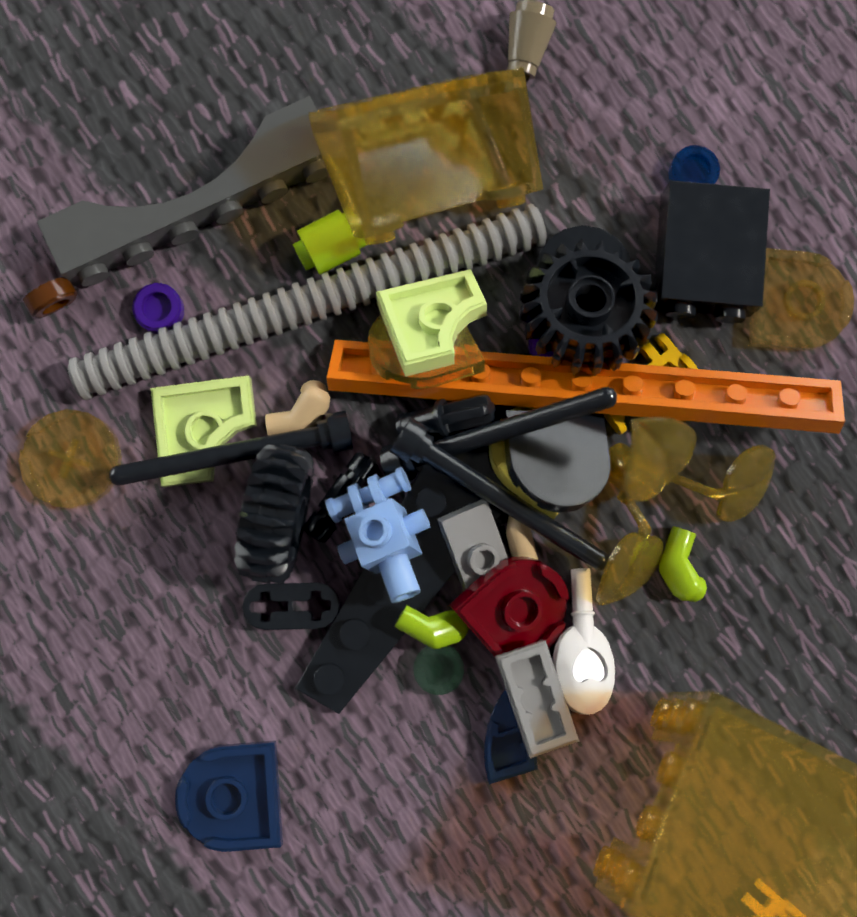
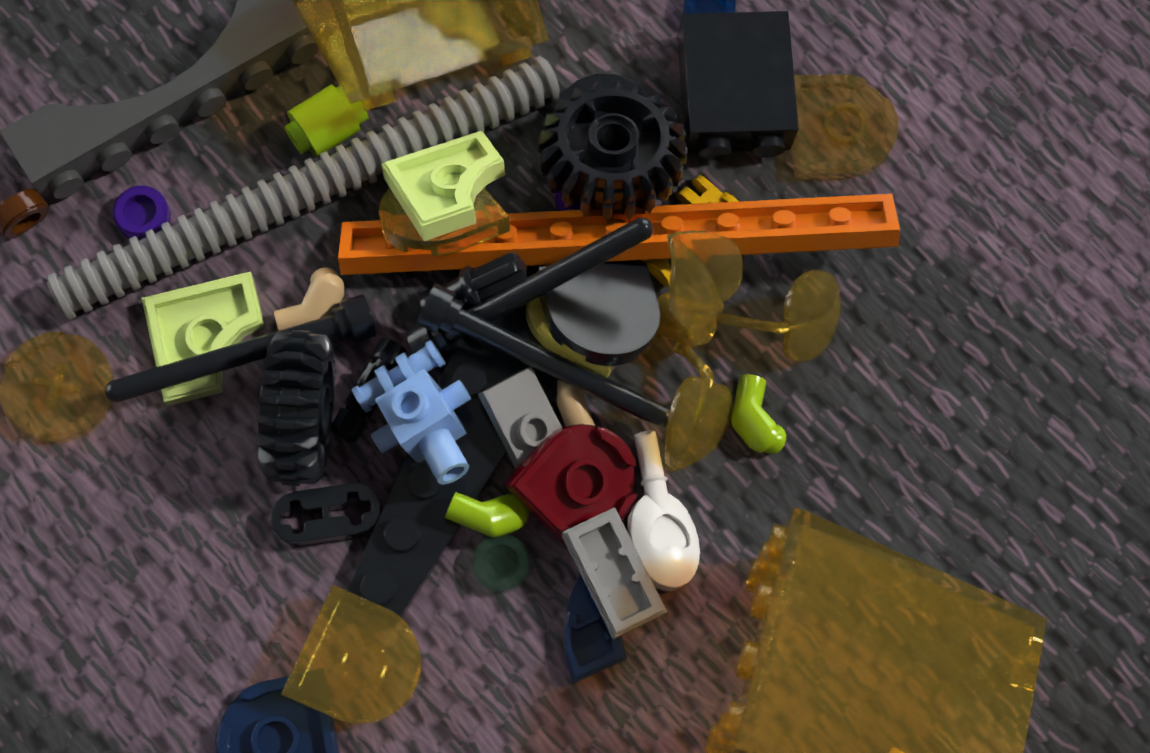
camera: 15 degrees left, 10 degrees down
none -> clear yellow tile [281,585,422,725]

